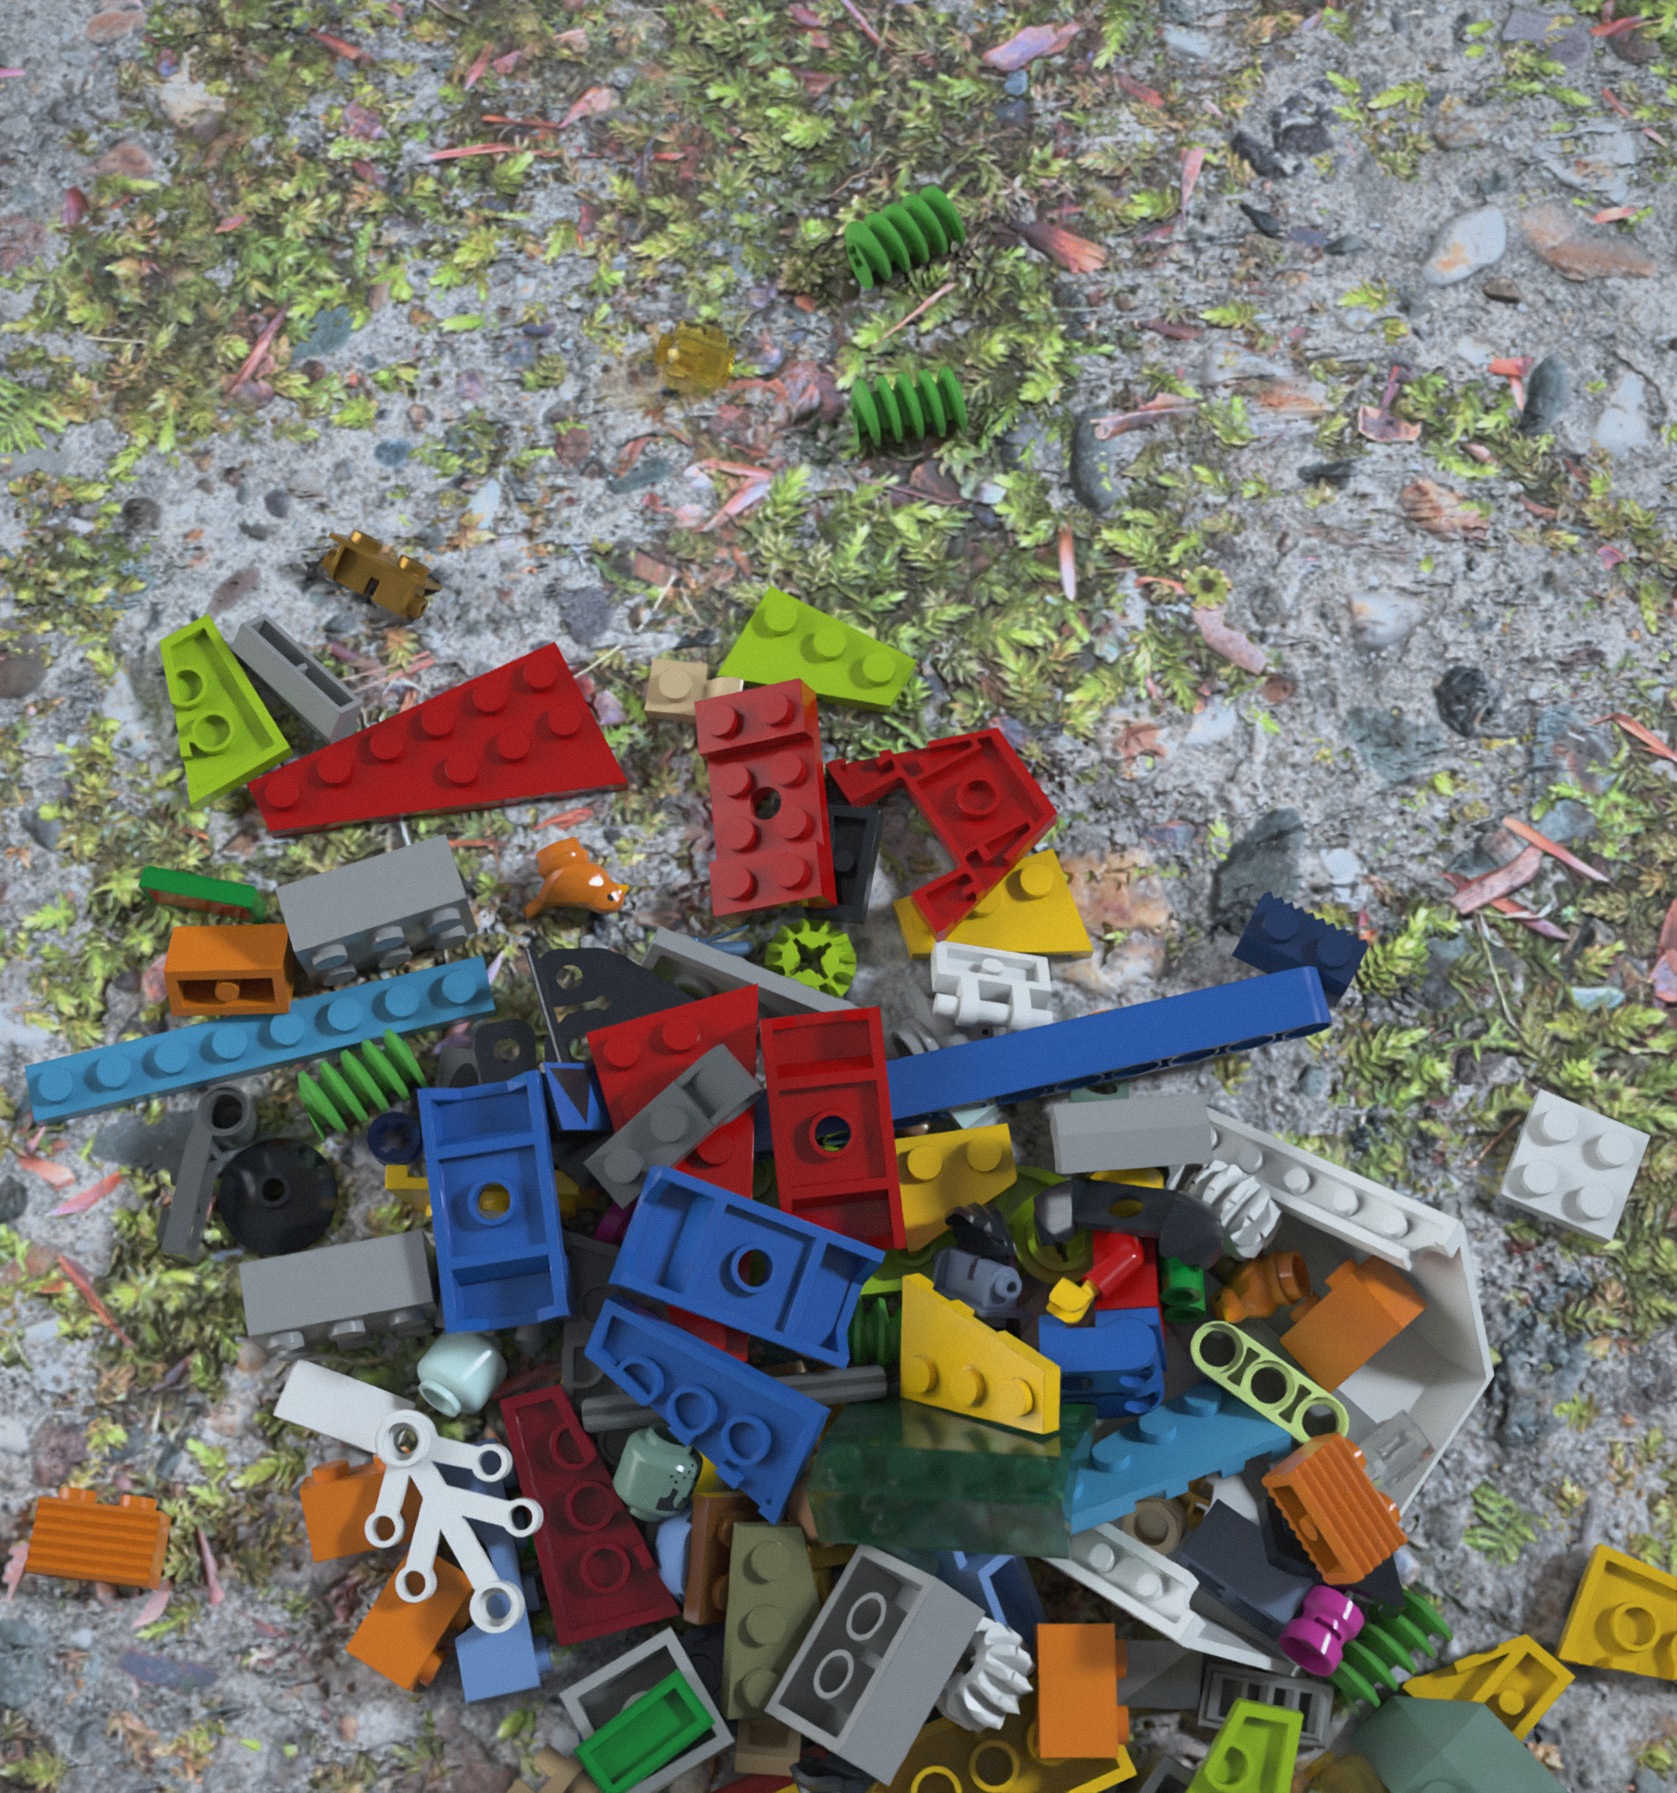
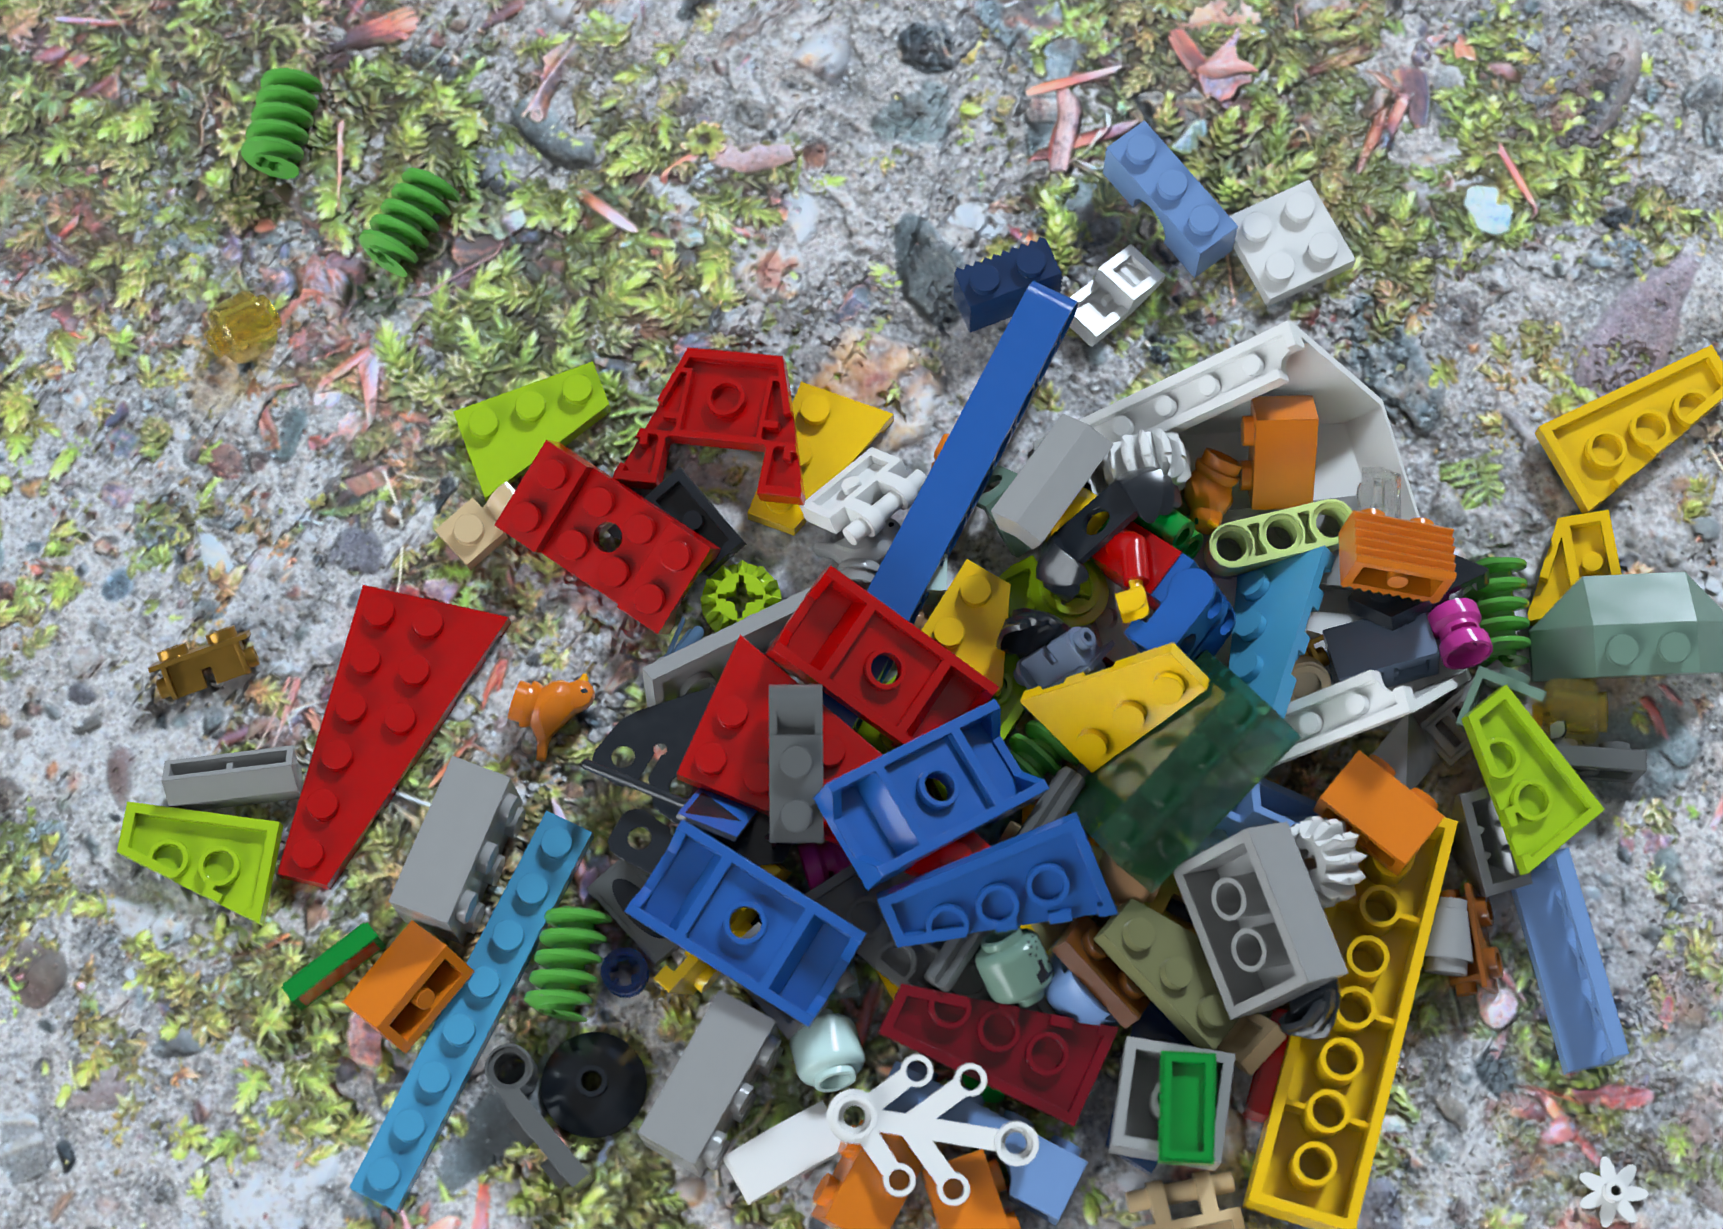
camera: 45 degrees left, 0 degrees up
none -> white slope [1070,244,1166,347]
none -> medium blue arch [1103,120,1238,278]
none -> sand green bracket [1455,666,1547,733]

